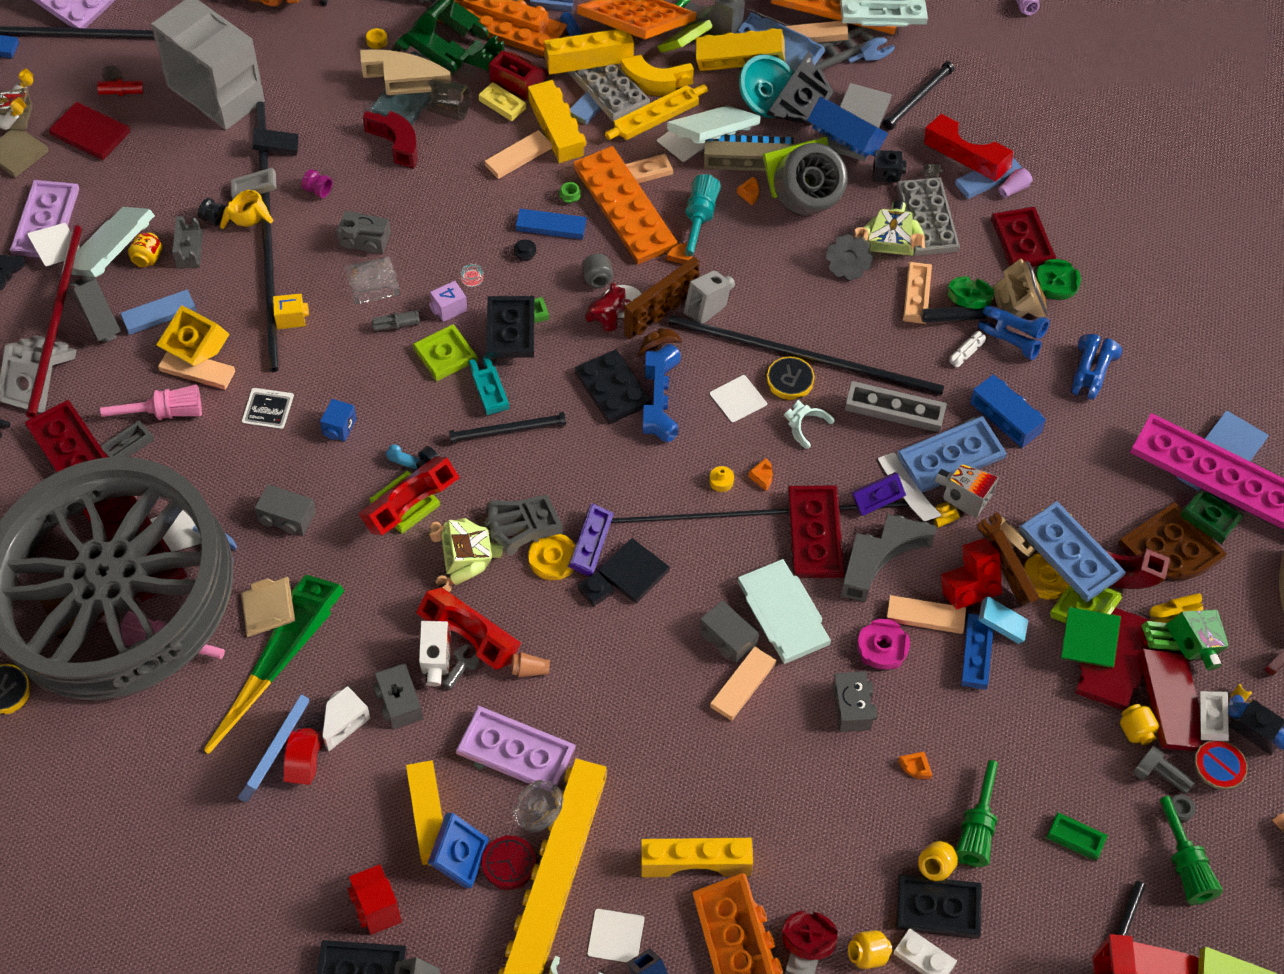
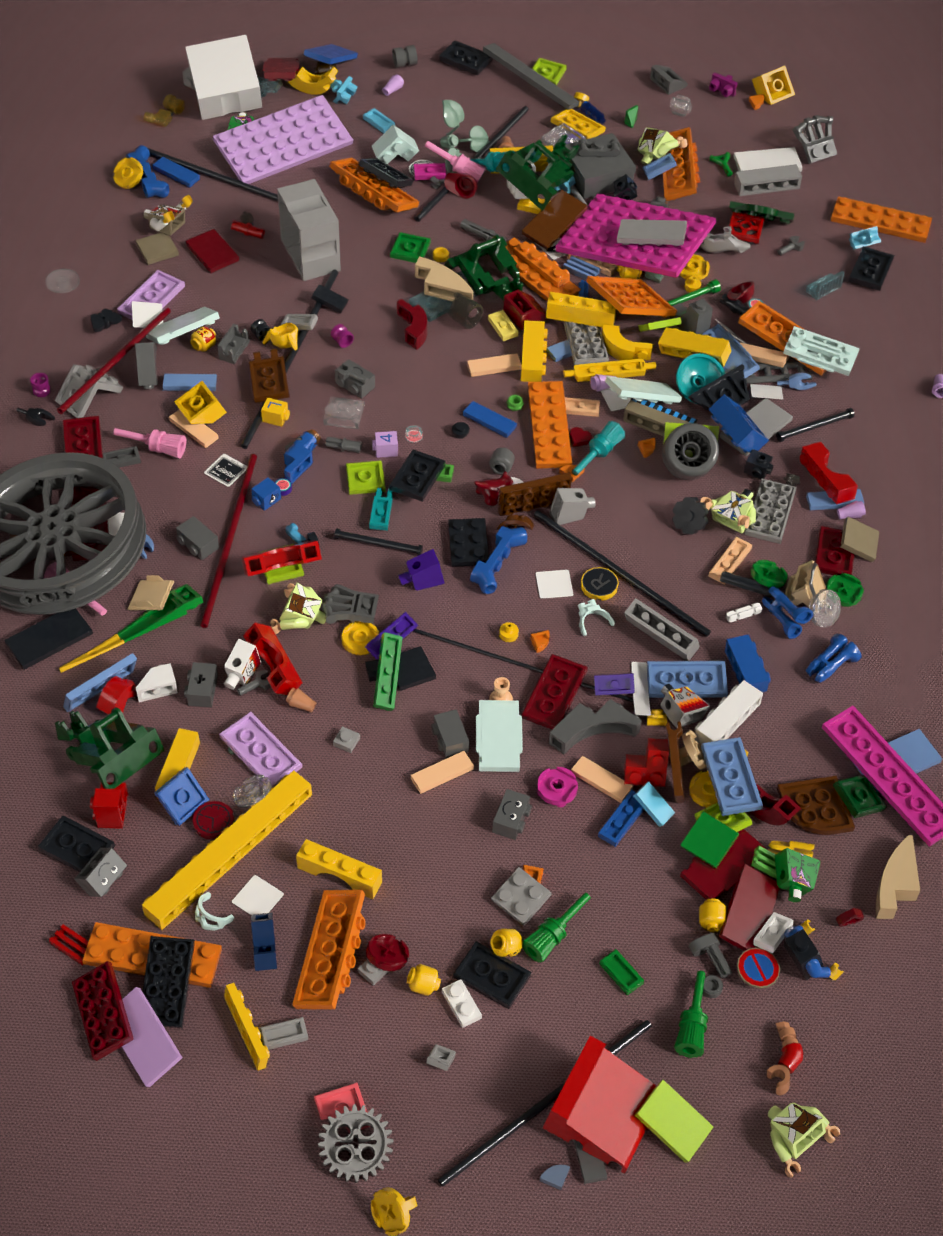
camera: 25 degrees right, 5 degrees down
none -> black tile [4,608,93,670]
none -> dark green container [55,707,165,789]
none -> dark red piece [200,454,257,628]
none -> reddish brown tile [249,349,290,403]
none -> tile [274,478,292,496]
none -> blue plate [284,429,320,484]
none -> light grey plate [333,726,360,753]
none -> plate [373,632,403,711]
none -> green tile [390,232,431,263]
none -> dark purple torso [398,549,445,591]
none -> light nougat piece [489,677,513,701]
none -> light grey plate [491,867,552,926]
none -> dark red tile [570,427,592,447]
none -> lavender cone [590,374,616,392]
none -> white brick [694,680,763,744]
none -> white sticker [750,384,783,399]
none -> clear plate [809,589,841,627]
none -> dark tan tile [840,516,879,562]

